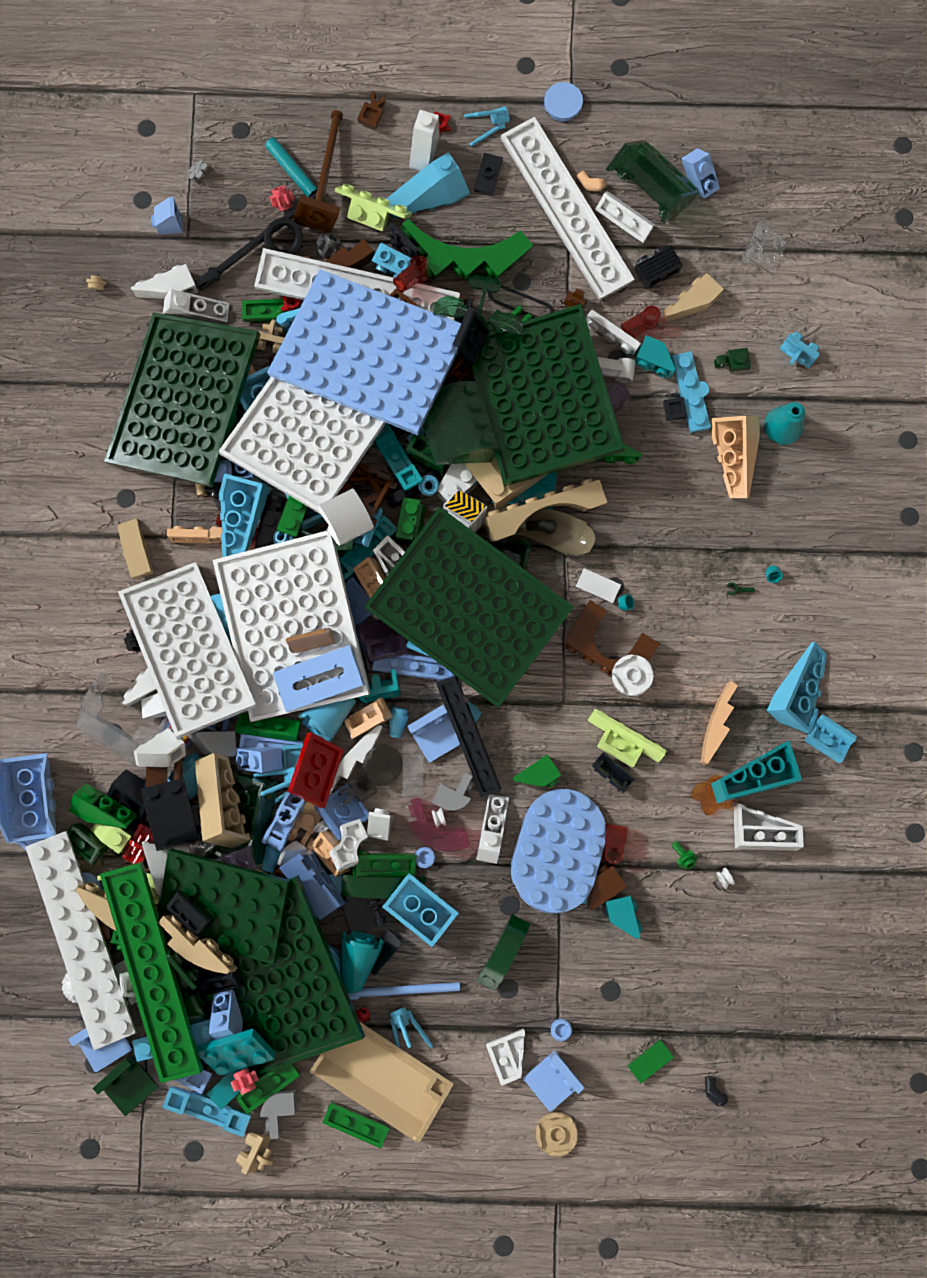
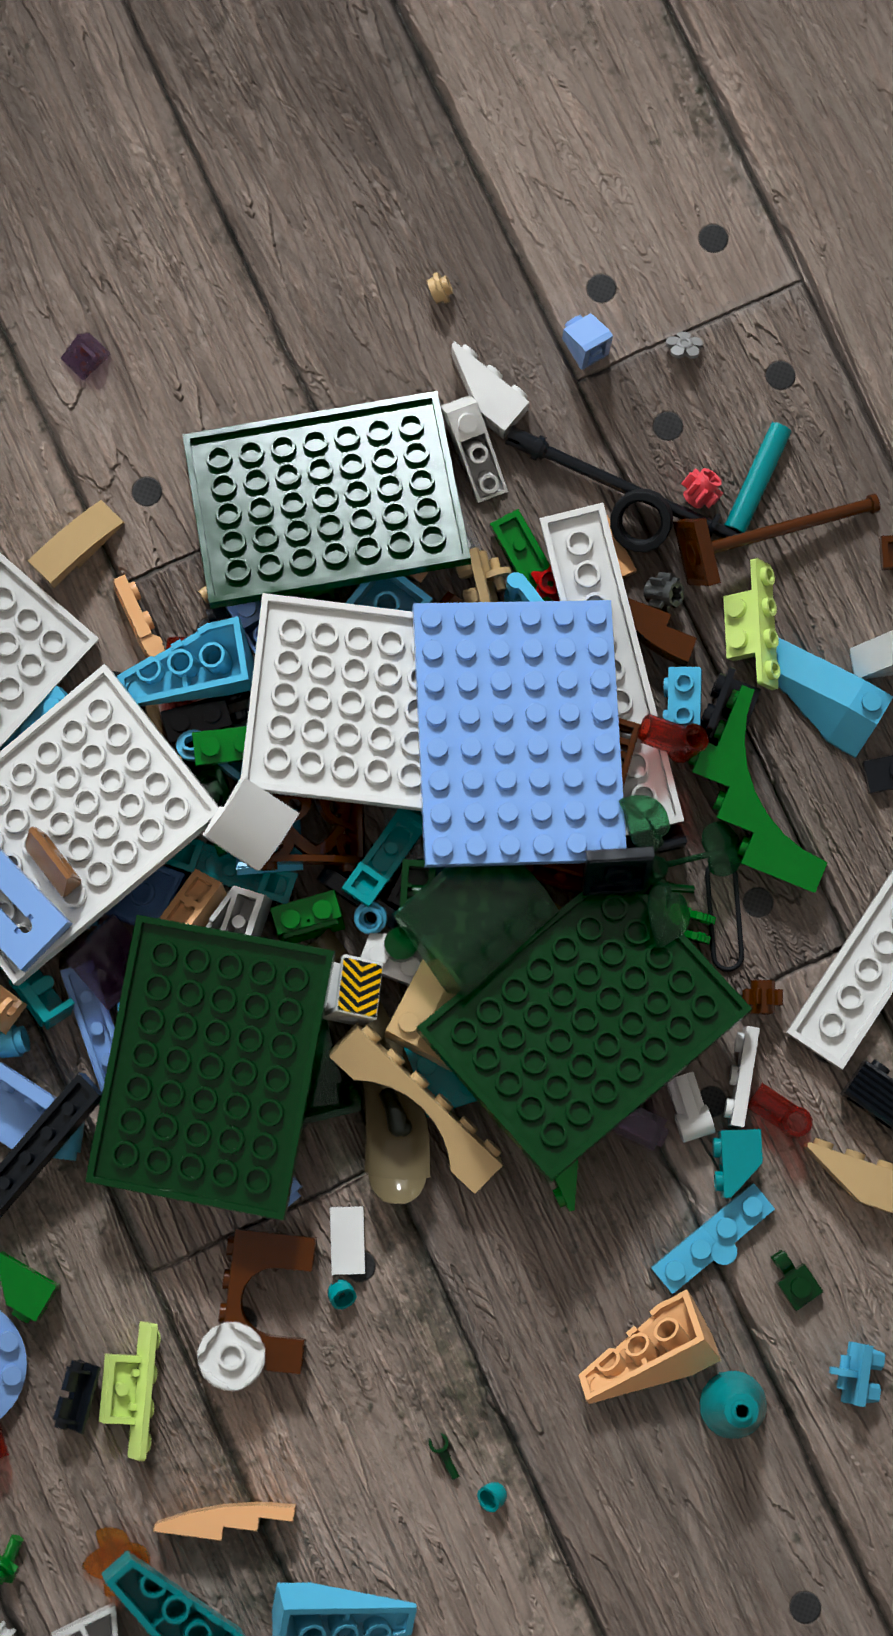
camera: 60 degrees right, 0 degrees up
black plate [663,397,687,422] -> none
none -> clear purple slope [60,332,110,380]
none -> dark green tile [384,927,418,962]

